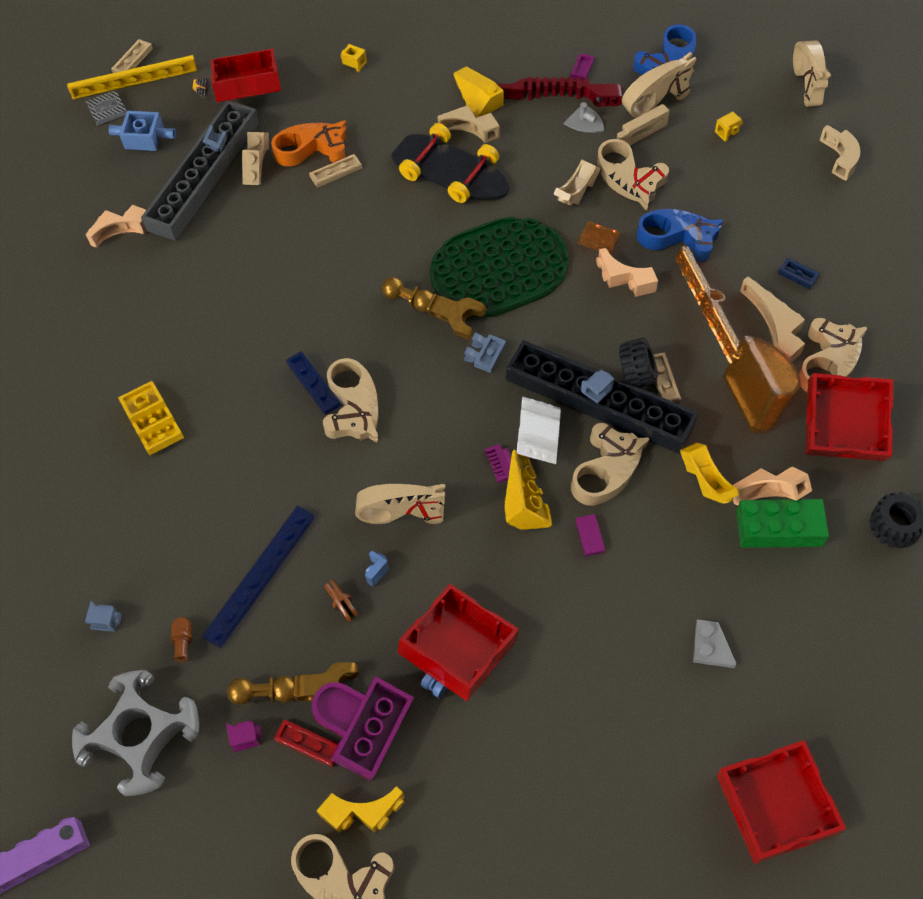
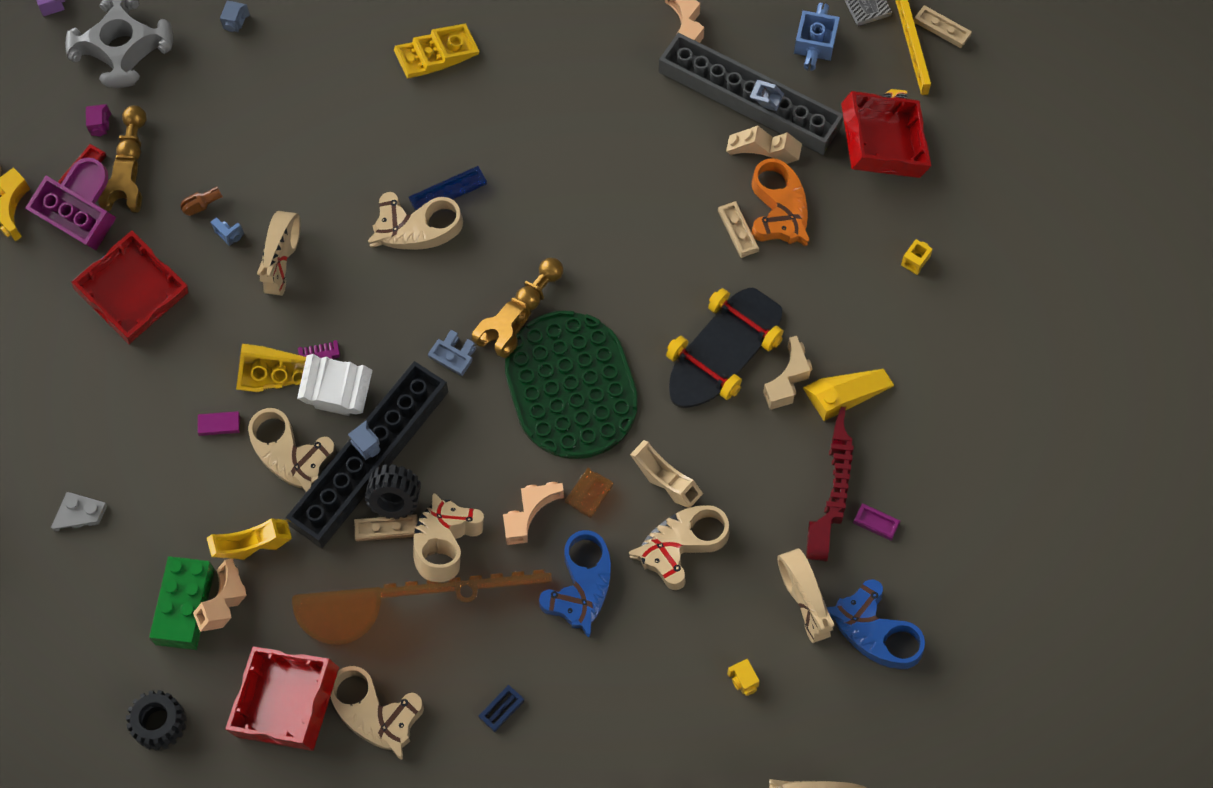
camera: 95 degrees right, 5 degrees up
dark orange arm [171,617,193,662] -> none
clear blue plate [202,505,315,649] -> none
light grey shield [564,102,604,133] -> none
tan hinge [617,104,670,145] -> none
tan arch [740,277,805,367] -> none
none -> tan animal [413,493,484,582]

